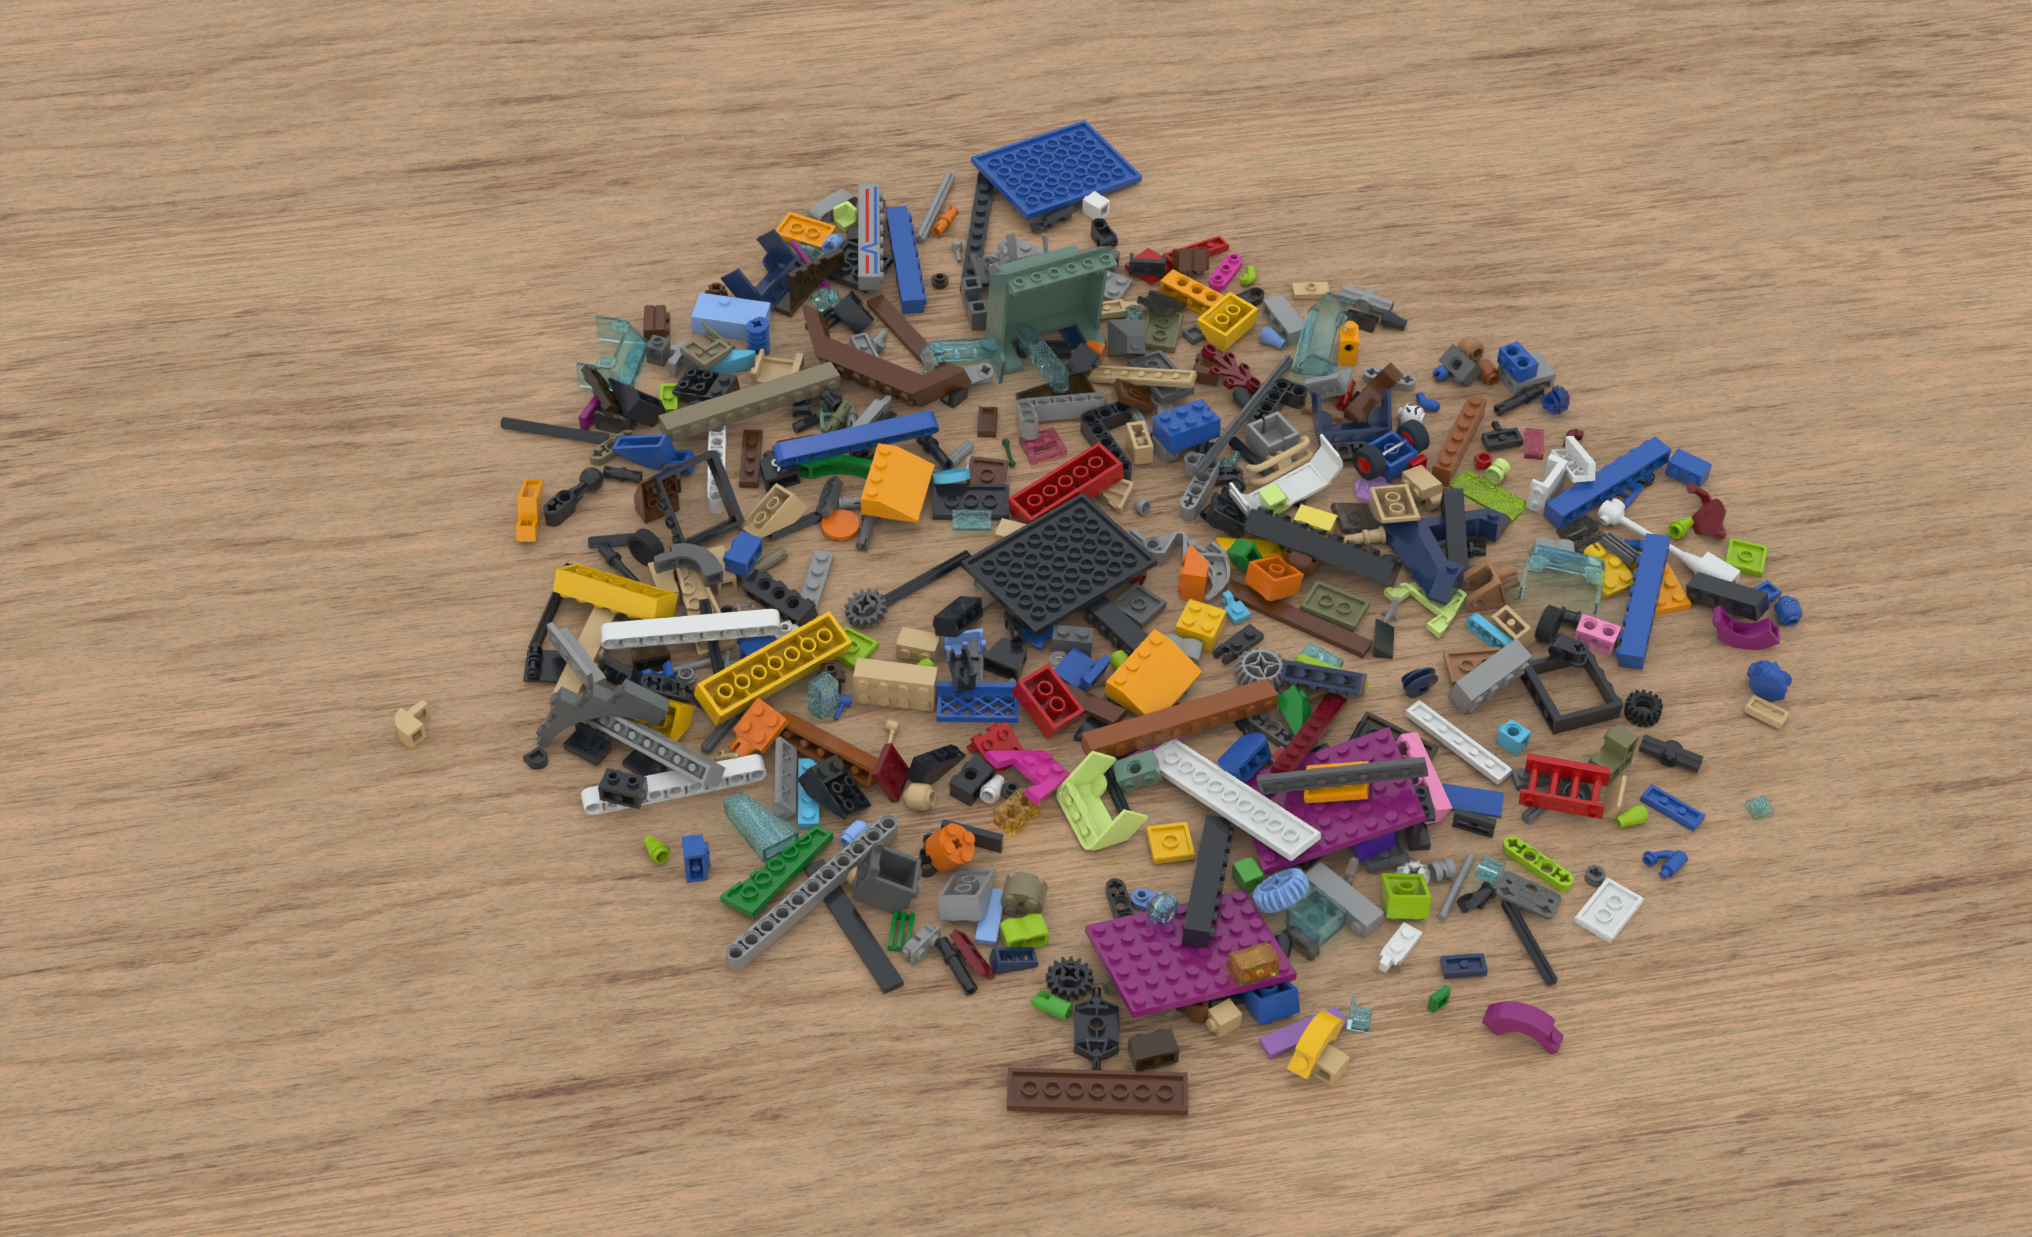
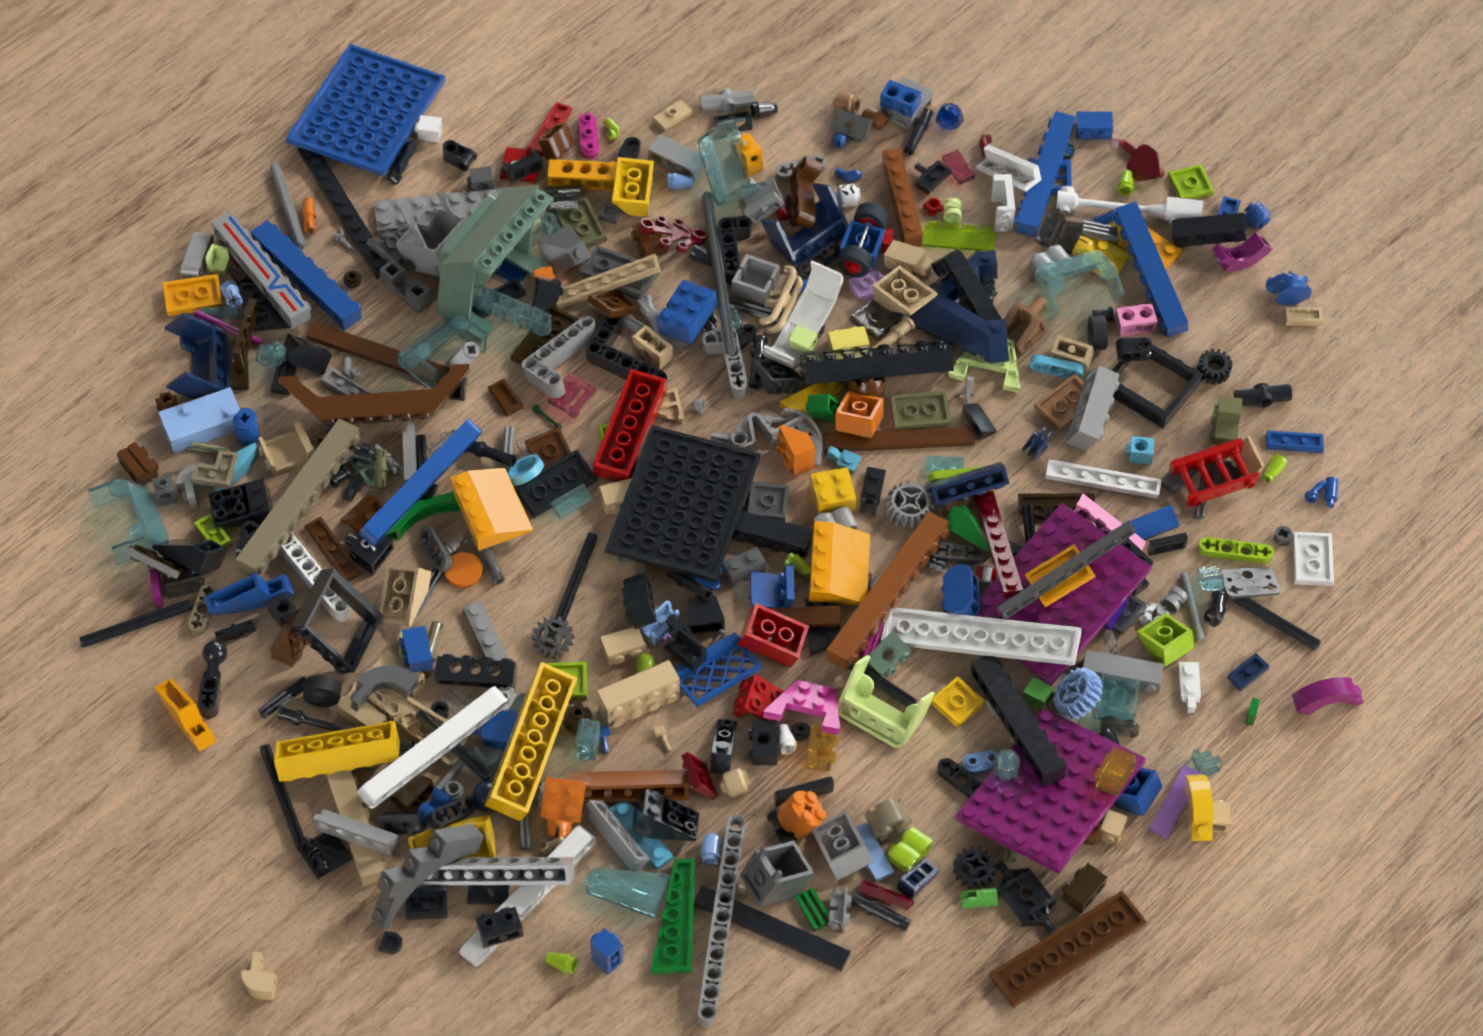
camera: 35 degrees left, 10 degrees up
clear light blue plate [1745,795,1775,821] -> none

